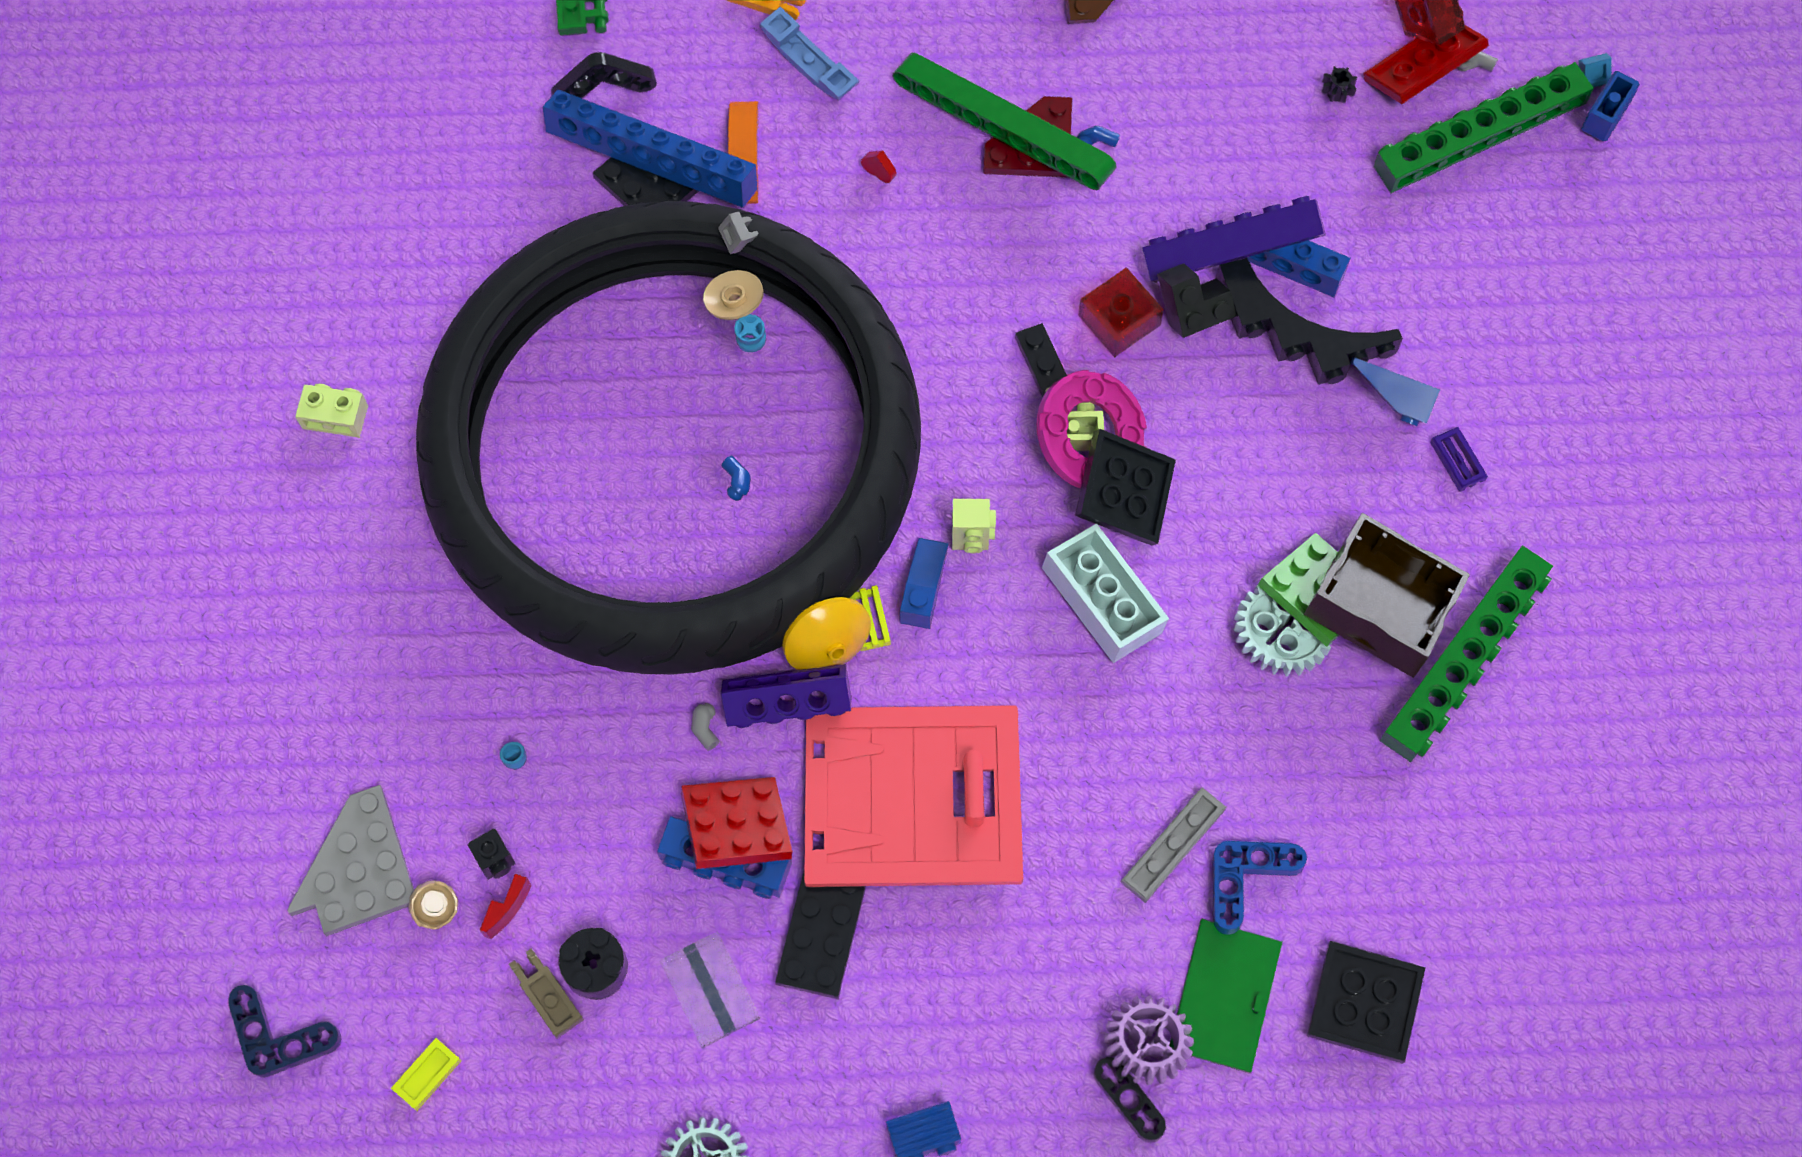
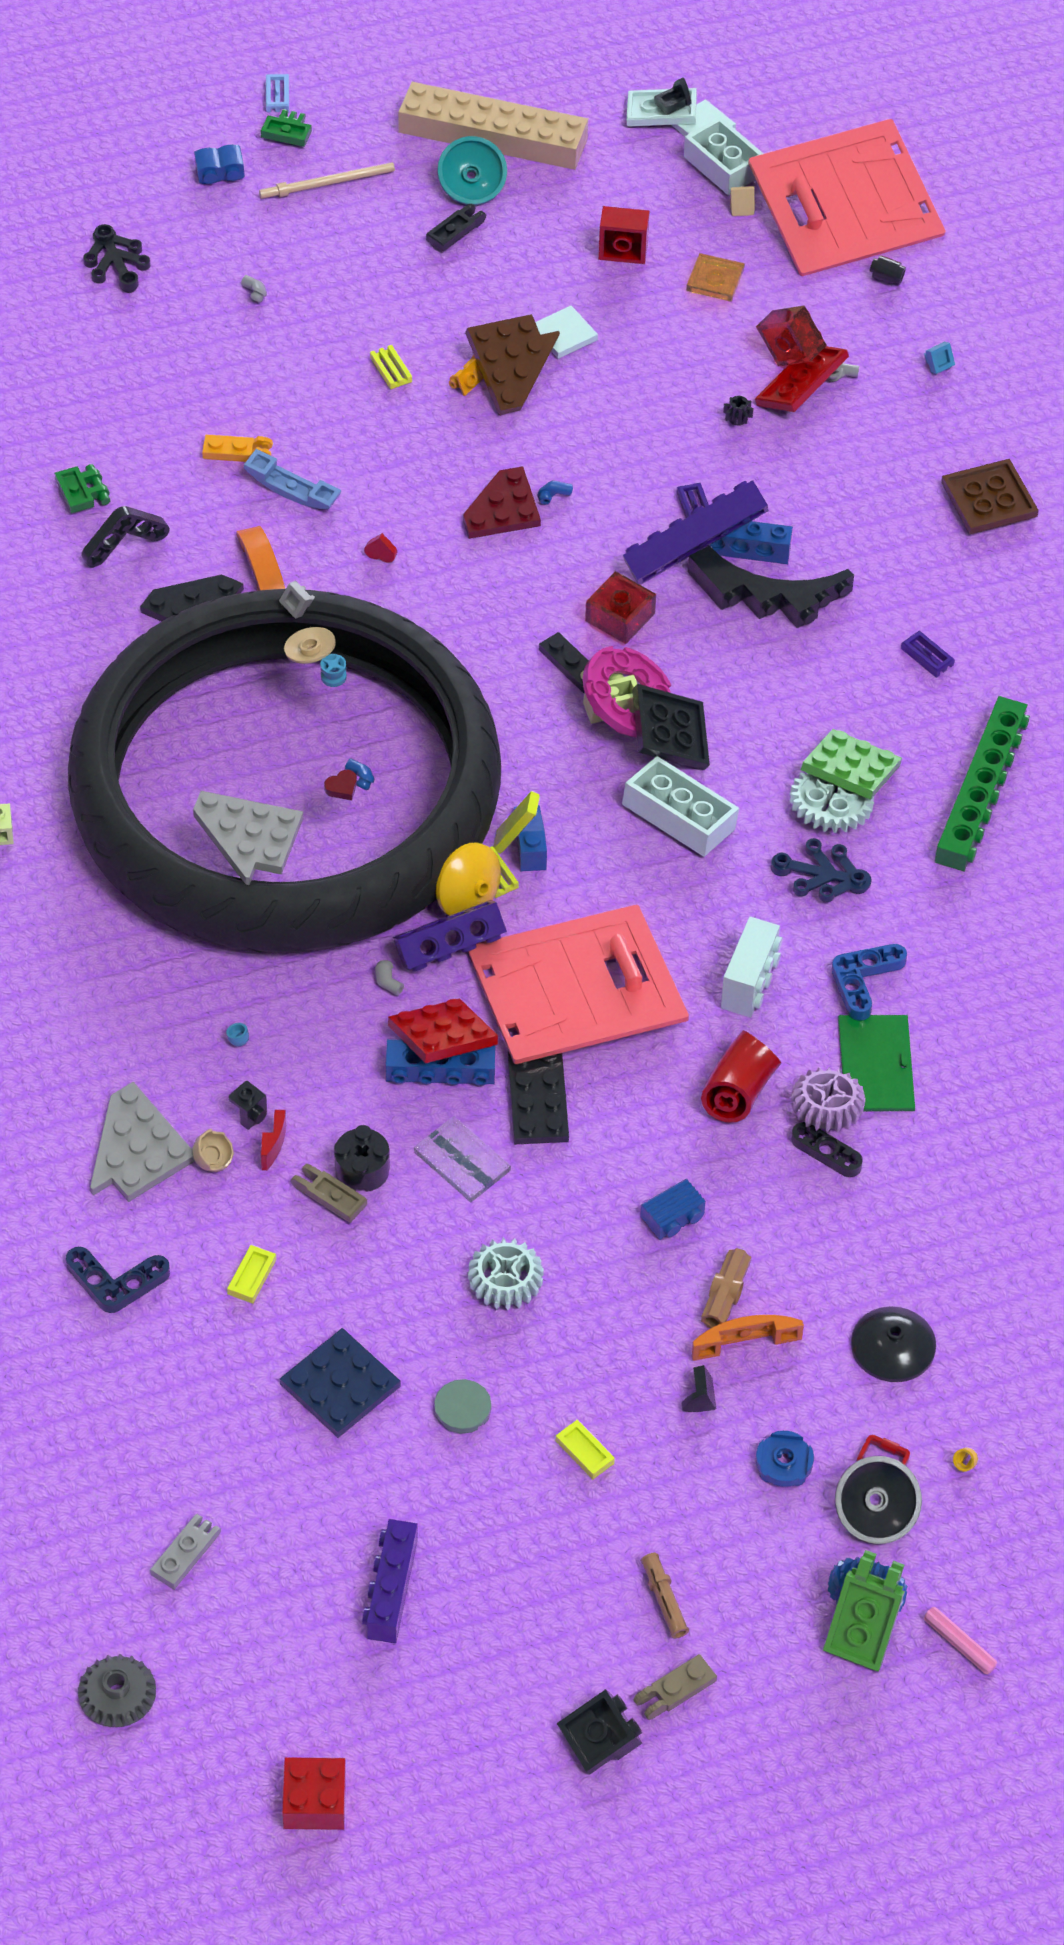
camera: 20 degrees left, 15 degrees down
blue brick [542,90,757,208] -> none
green beam [893,52,1117,190] -> none
yellowish green brick [952,499,996,553] -> none
light grey tile [1121,787,1226,903] -> none
pearl dark grey brick [1157,263,1236,338] -> none
dark brown tile [1304,513,1470,678] -> none
black plate [1307,941,1426,1064] -> none
slope [1350,357,1440,426] -> none
green brick [1373,62,1594,193] -> none
blue brick [1581,71,1640,142] -> none
none -> light grey wing [193,791,303,885]
none -> dark red tile [324,770,357,801]
none -> neon yellow tile [493,791,540,854]
none -> dark purple tile [677,482,709,518]
none -> red brick [701,1030,782,1123]
none -> light aqua brick [721,916,783,1018]
none -> dark blue plant [771,838,872,902]
none -> reddish brown plate [941,458,1039,534]

